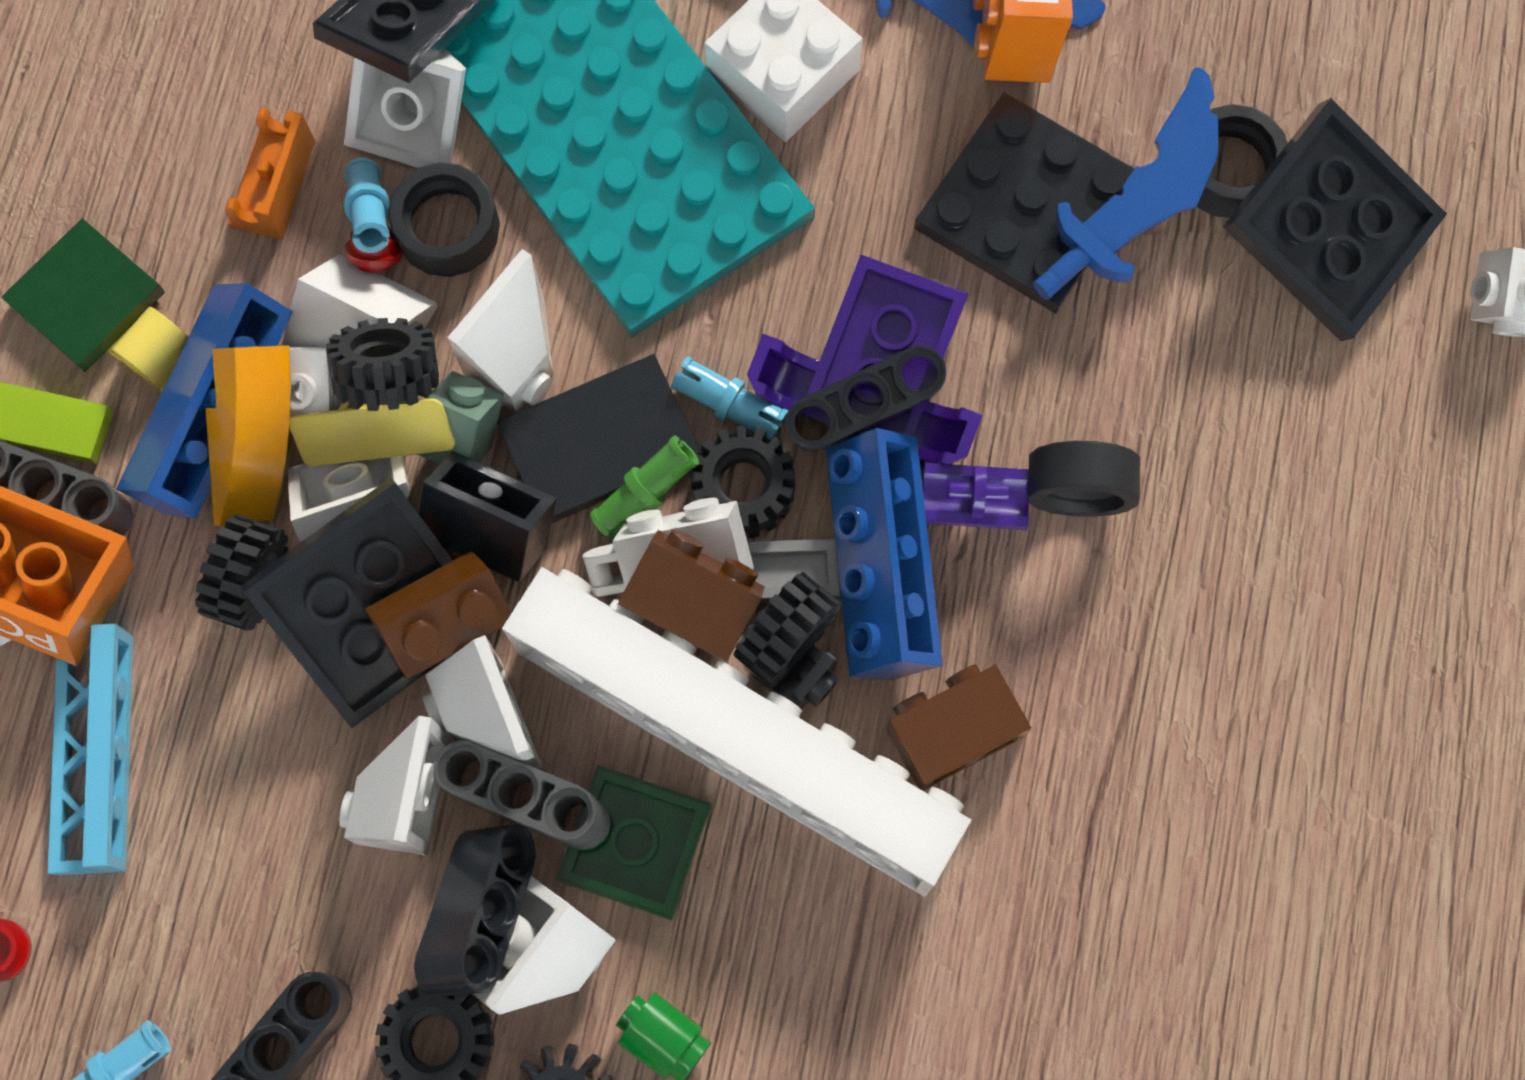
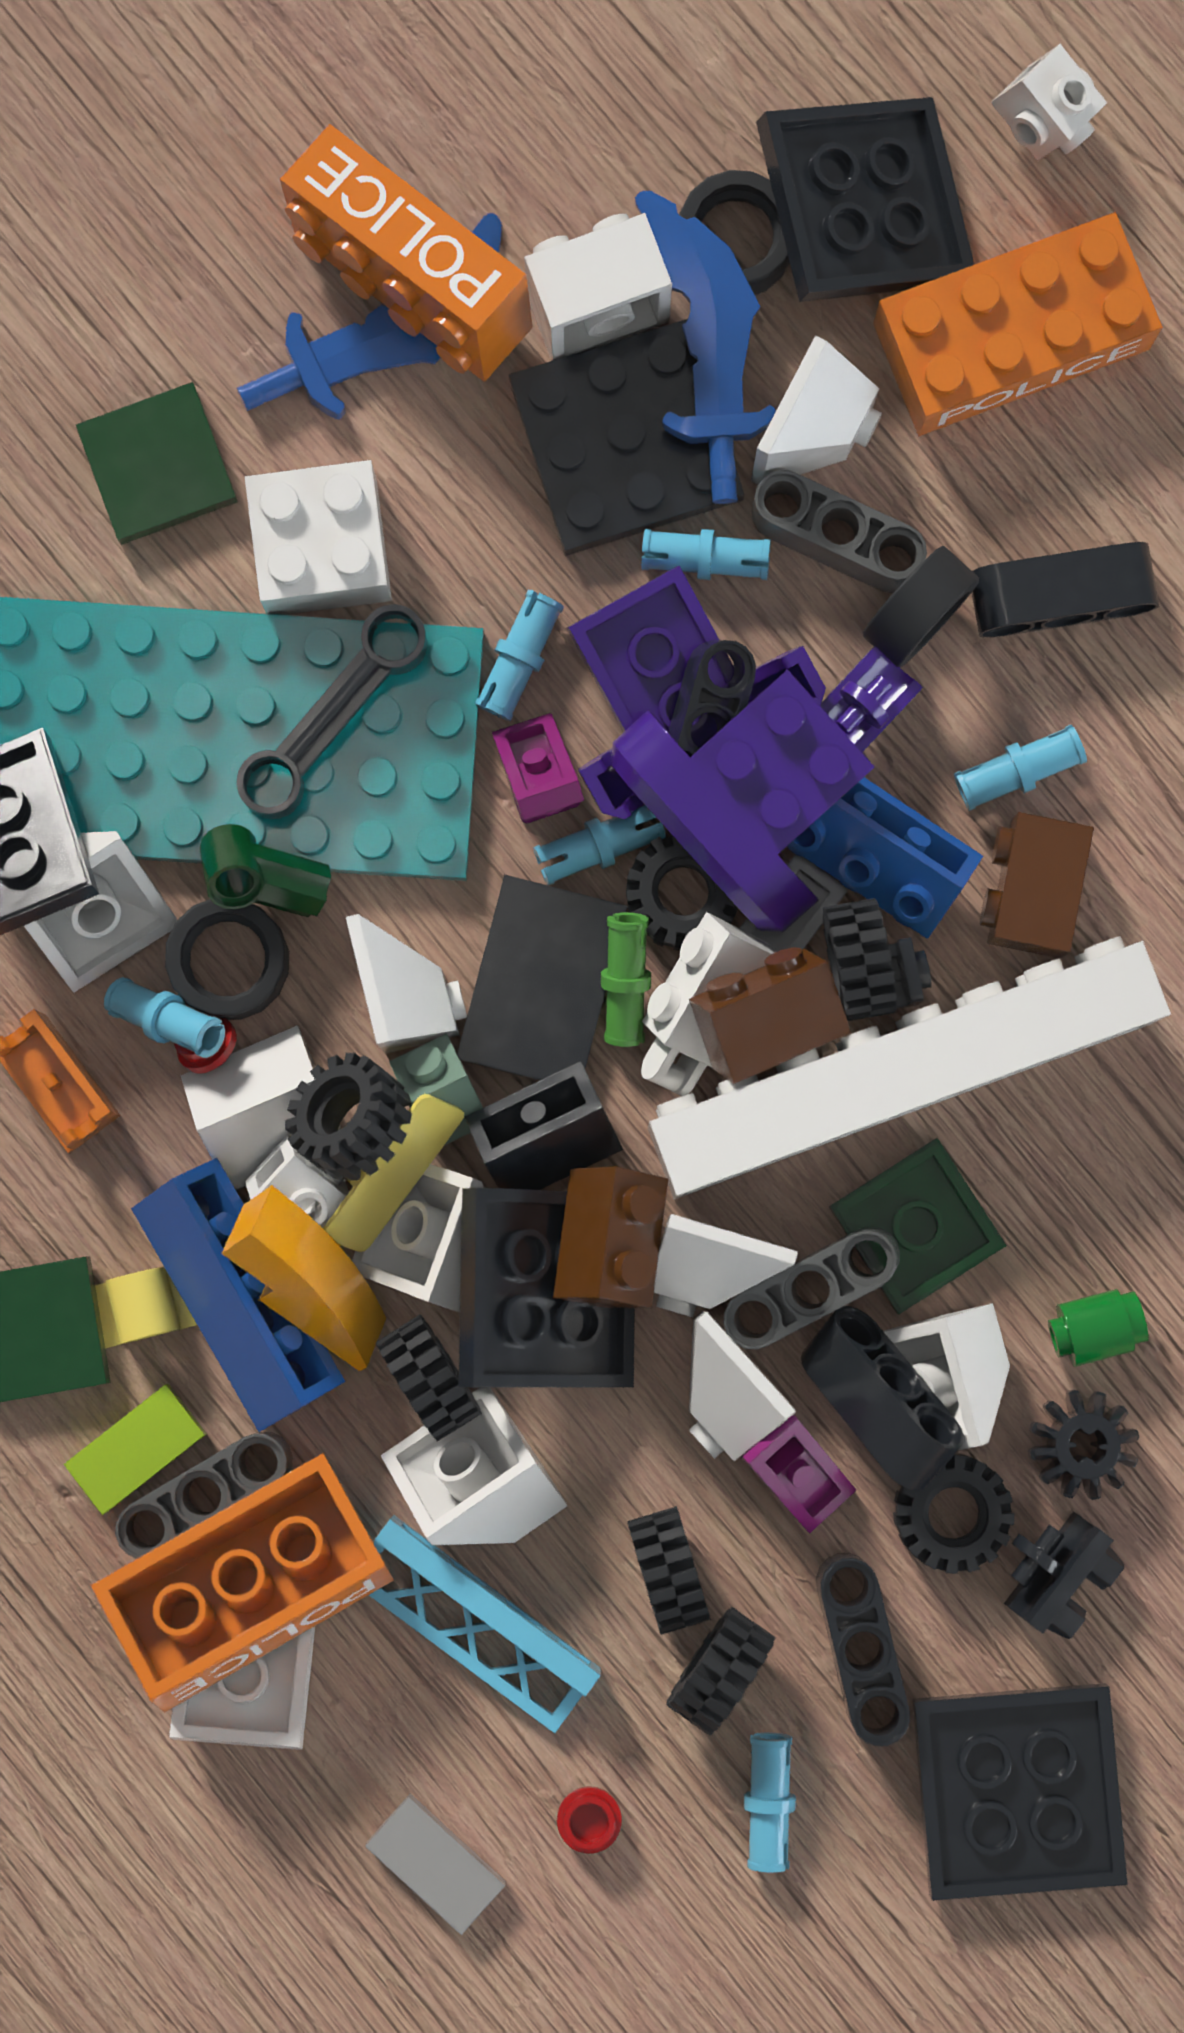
camera: 50 degrees left, 10 degrees up
none -> dark green piece [199,824,331,918]
none -> black piece [237,604,427,819]
none -> white slope [381,1387,567,1545]
none -> medium azure pin [474,589,564,721]
none -> magenta slope [492,713,584,823]
none -> white brick [524,213,672,361]
none -> dark purple piece [612,670,875,932]
none -> black tyre [627,1506,711,1635]
none -> medium azure pin [641,529,771,580]
none -> black tyre [666,1607,776,1736]
none -> magenta slope [741,1414,857,1534]
none -> white slope [751,335,882,484]
none -> dark grey beam [752,470,927,594]
none -> orange brick [873,212,1163,437]
none -> medium azure pin [954,724,1087,811]
none -> black beam [972,542,1159,638]

